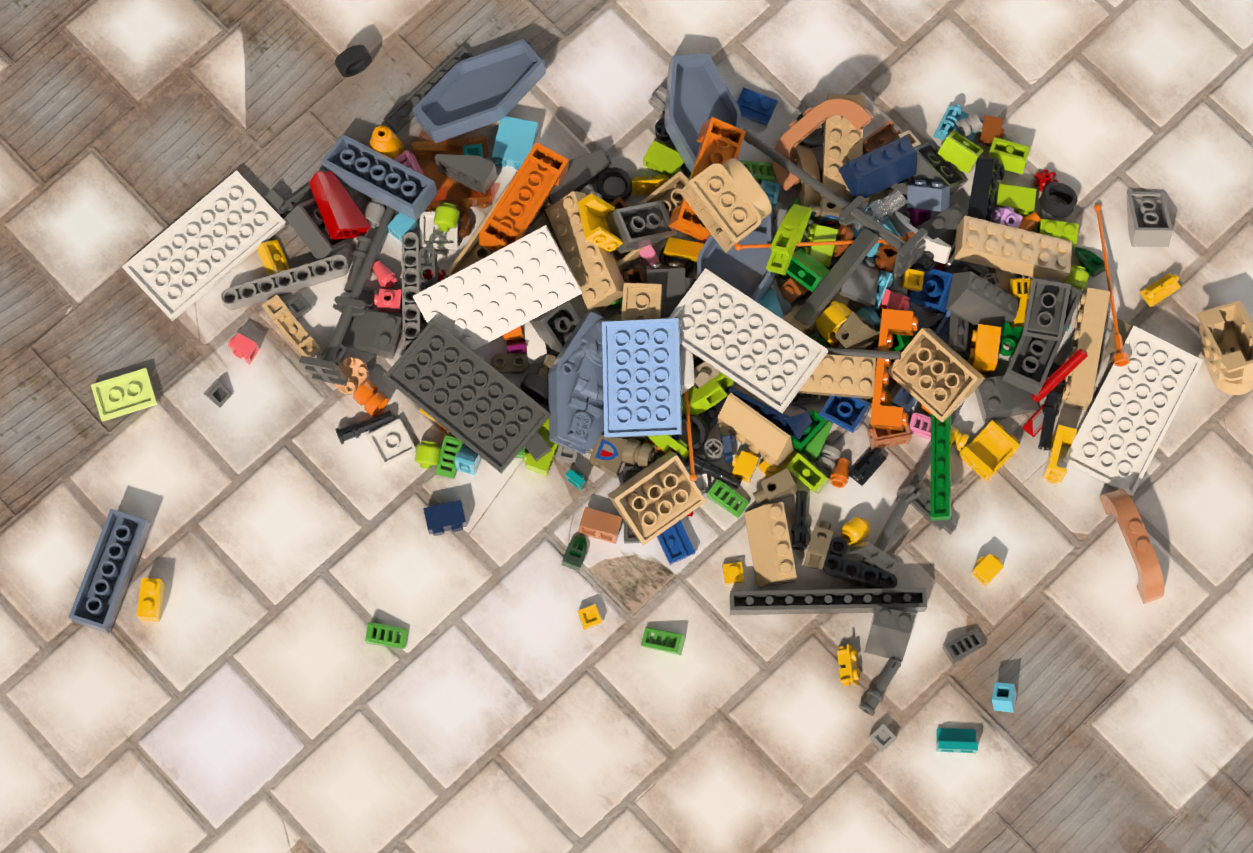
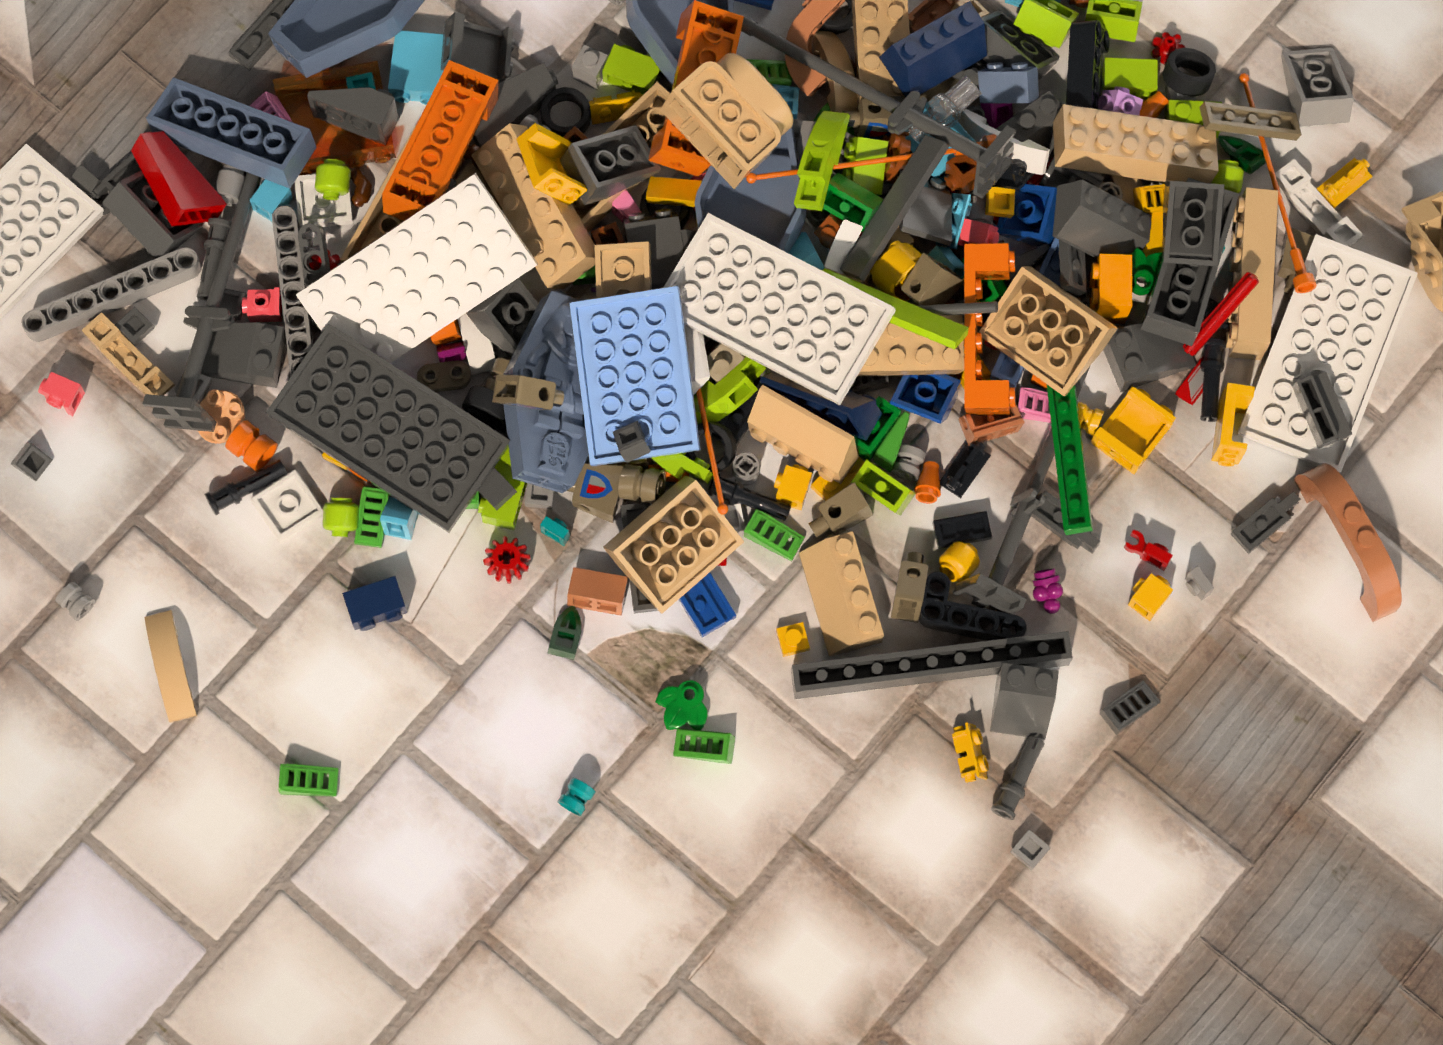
camera: 10 degrees left, 0 degrees up
yellow slope [257,239,290,276] -> none
light orange cone [367,126,404,159] -> none
coral cone [372,261,397,289] -> none
yellow plate [577,604,602,630] -> none
black wheel [655,119,671,141] -> none
dark blue plate [719,426,734,463] -> none
black pin [791,491,808,550] -> none
teal panel [936,728,978,753] -> none
medium azure brick [992,682,1017,713] -> none
none -> light grey wheel [56,582,95,621]
none -> tan slope [144,610,197,723]
none -> dark grey panel [440,12,515,83]
none -> red gear [483,536,531,584]
none -> dark tan torso [492,375,564,410]
none -> teal wheel [557,777,596,816]
none -> light grey brick [572,44,608,90]
none -> dark grey slope [613,421,650,462]
none -> green plate [655,680,708,730]
none -> lime tile [822,268,969,350]
none -> white sticker [824,220,863,274]
none -> black plate [932,511,992,549]
none -> magenta piece [1032,568,1063,614]
none -> red plate [1124,530,1173,571]
none -> light grey plate [1185,566,1214,601]
none -> dark tan plate [1199,101,1302,141]
none -> dark grey hinge [1231,491,1301,554]
none -> white slope [1275,159,1364,247]
none -> dark grey piece [1292,372,1352,449]

